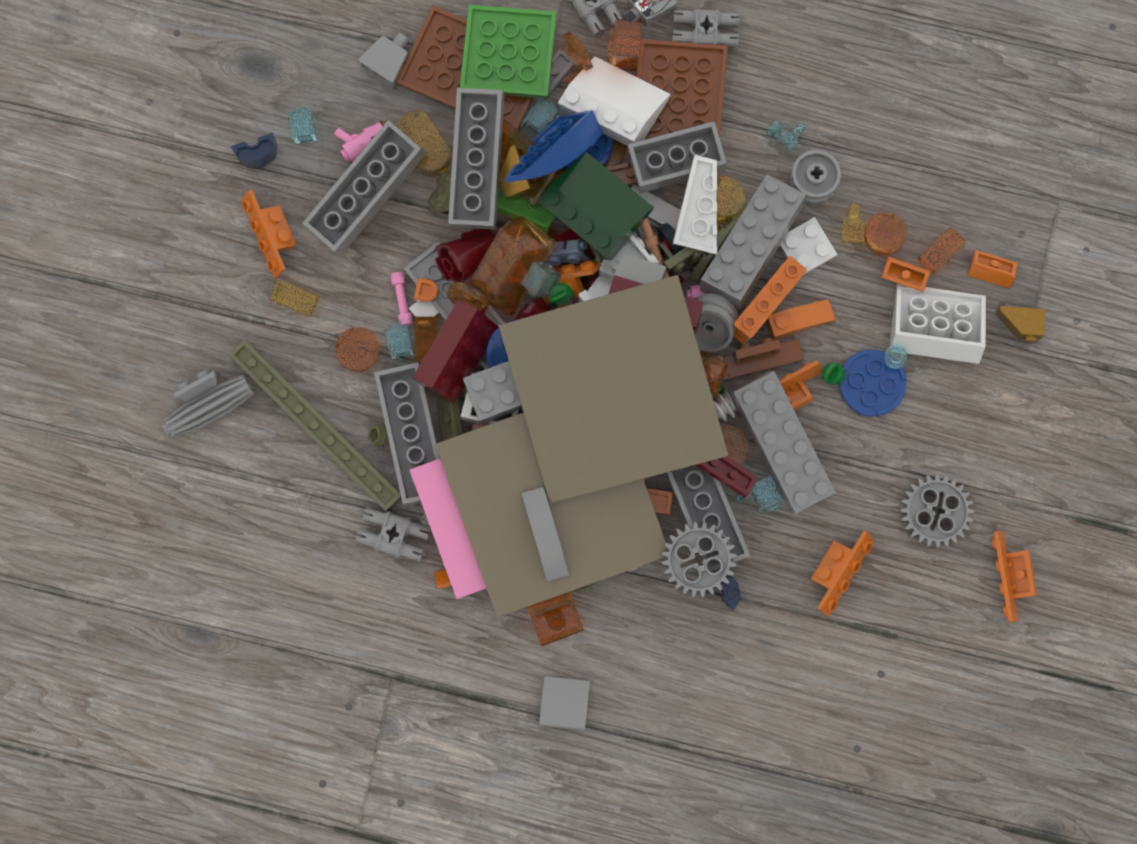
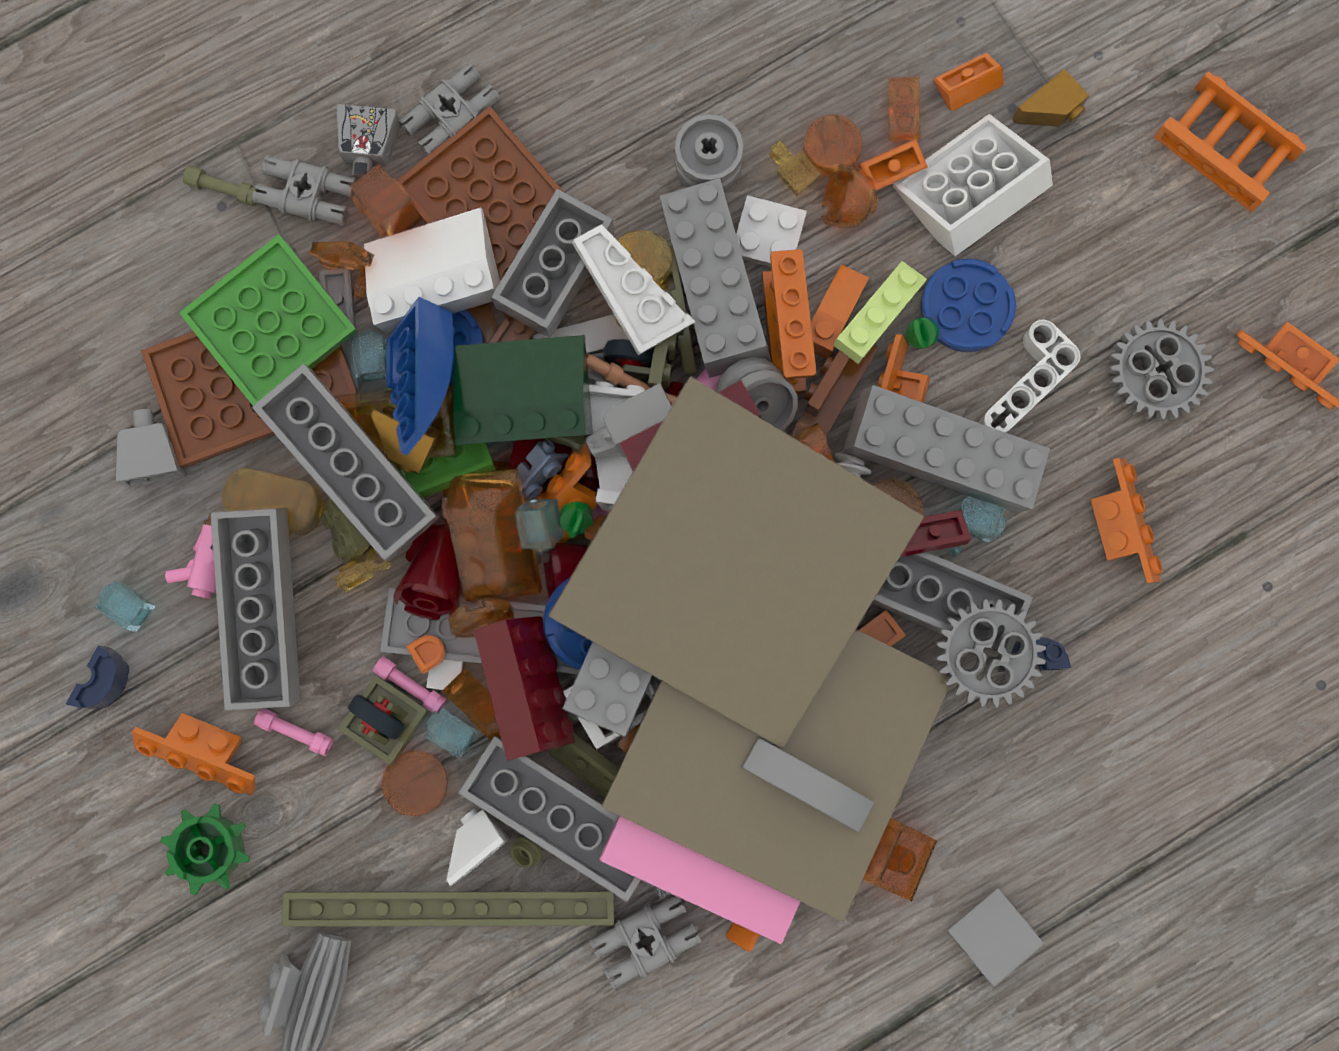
camera: 45 degrees left, 0 degrees up
clear yellow tile [269,279,319,317] -> none
clear light blue piece [766,119,805,151] -> none
clear light blue tile [885,345,907,369] -> none
none -> green brick [160,804,250,895]
none -> bright pink bar [254,708,334,756]
none -> clear yellow plate [333,547,392,592]
none -> olive plate [338,675,430,766]
none -> white slope [446,808,510,886]
none -> clear orange cylinder [822,164,878,228]
none -> yellowish green plate [833,261,927,364]
none -> white beam [979,319,1081,433]
none -> orange fence [1154,71,1308,212]

